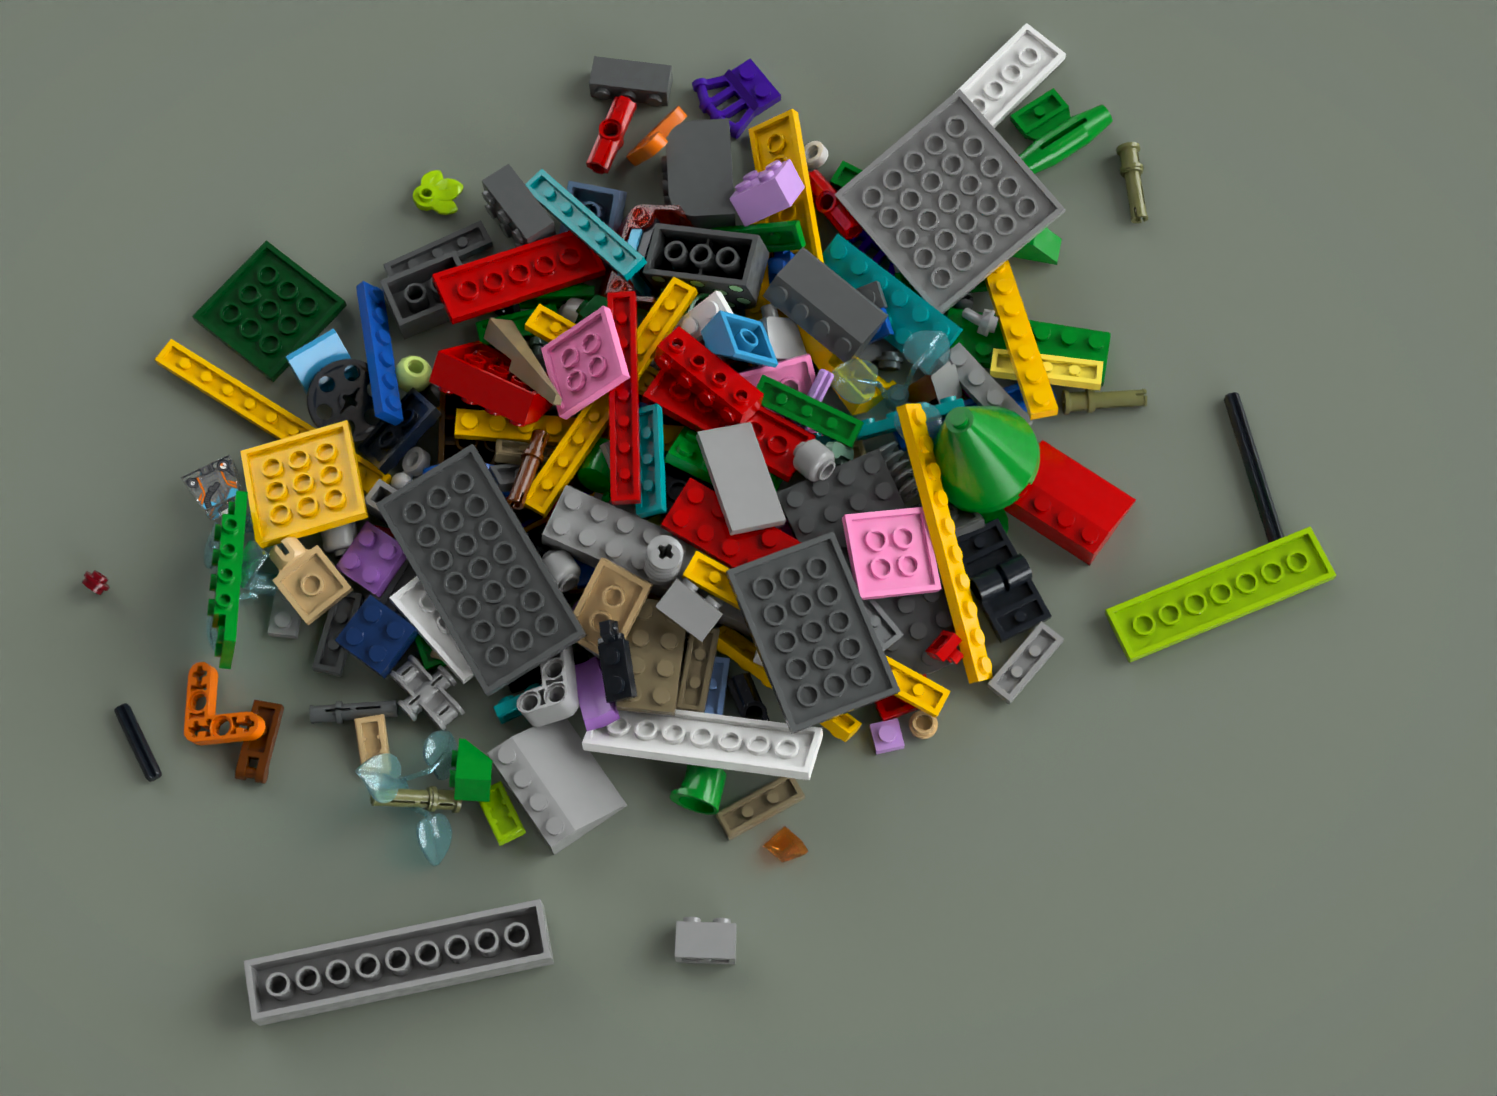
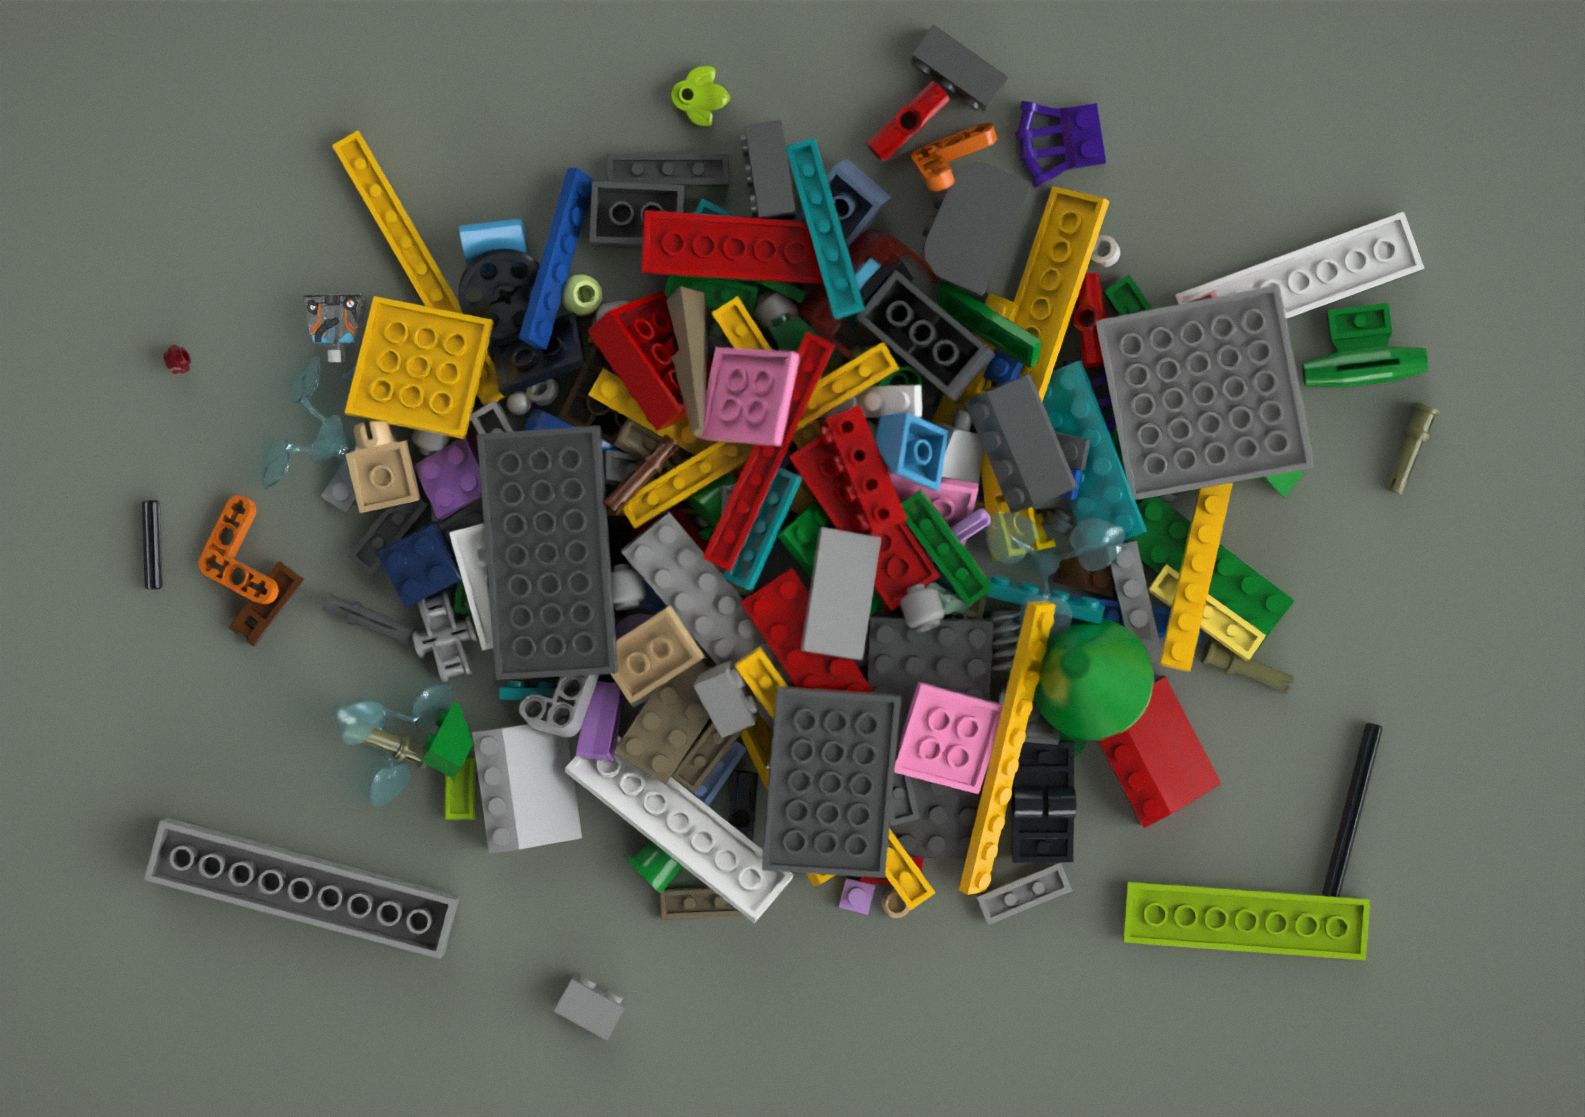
camera: 25 degrees right, 20 degrees up
dark green plate [192,241,347,382] -> none
green plate [207,491,248,669] -> none
tan plate [354,714,393,776] -> none
black hinge [598,619,637,703] -> none
light grey piece [644,535,683,586] -> none
lavender brick [729,159,805,226] -> none
clear orange slope [763,826,808,862] -> none
red tile [925,630,964,665] -> none
light grey sticker [931,361,963,404] -> none
light grey plate [962,308,999,337] -> none

